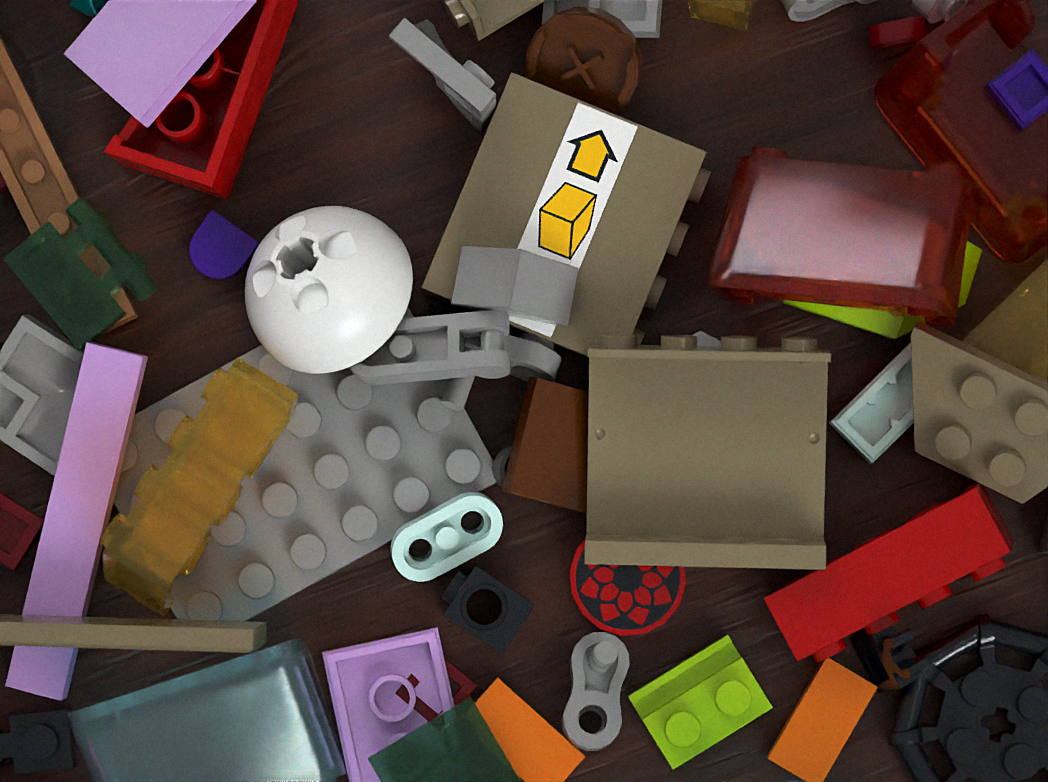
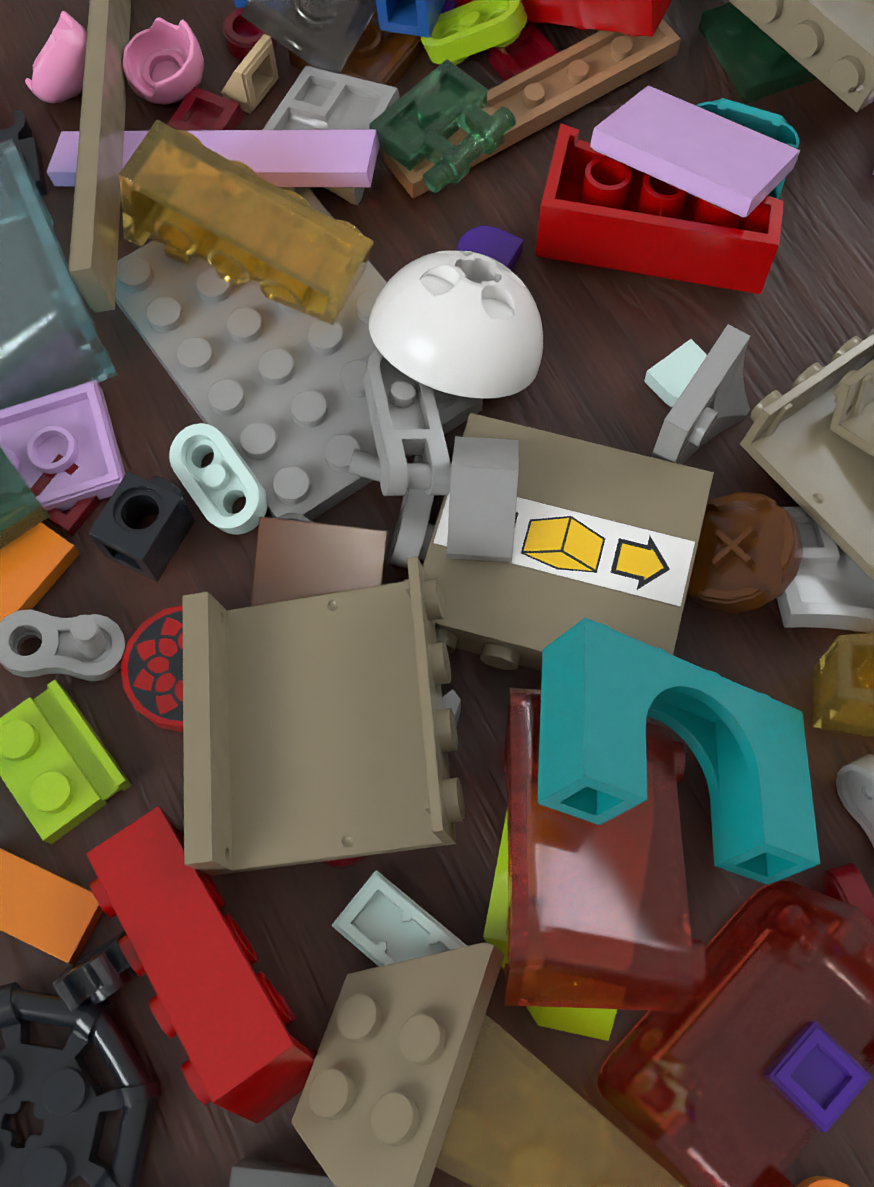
camera: 90 degrees right, 15 degrees down
none -> teal arch [537,617,820,885]
none -> light aqua tile [644,339,707,407]

